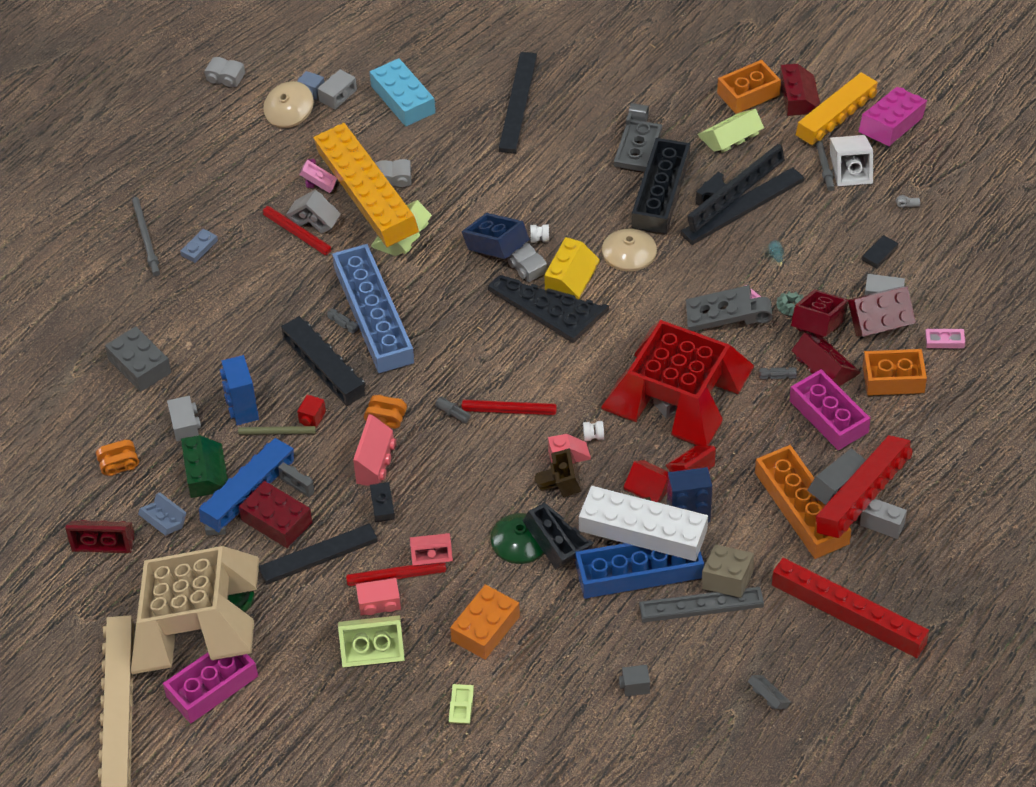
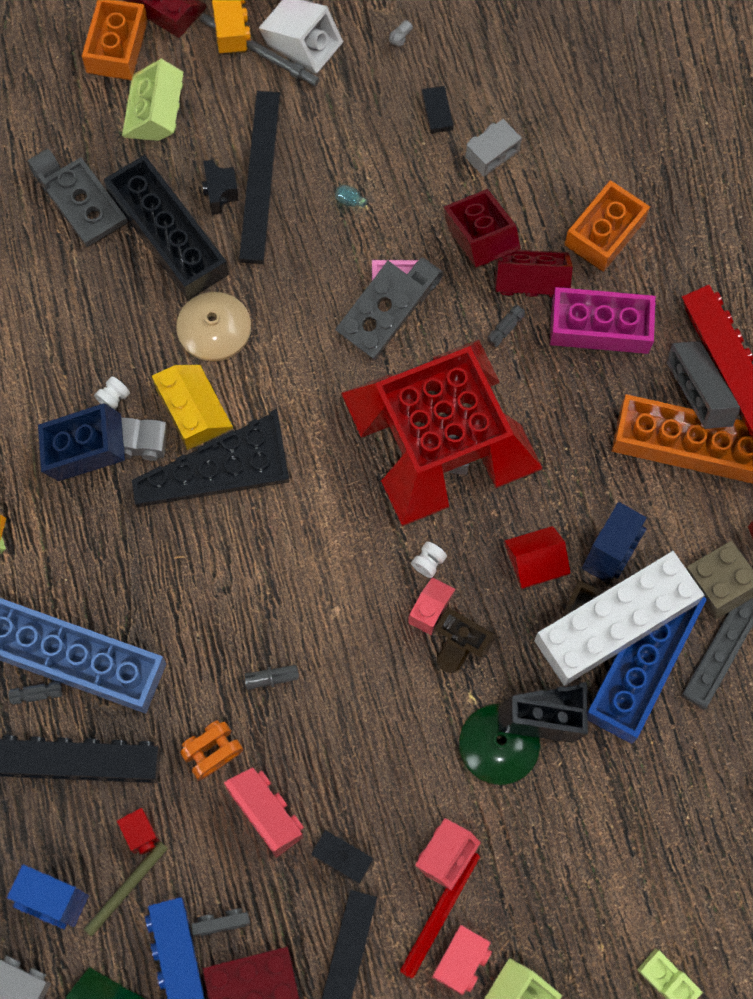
camera: 55 degrees left, 20 degrees up
orange brick [450,584,520,660] -> none
red axle [461,400,557,415] -> none
red slope [666,446,716,472] -> none
black tile [687,144,785,232] -> none
sand green gear [776,291,804,316] -> none
brick [848,286,916,336] -> none
bright pink piece [925,329,965,348] -> none

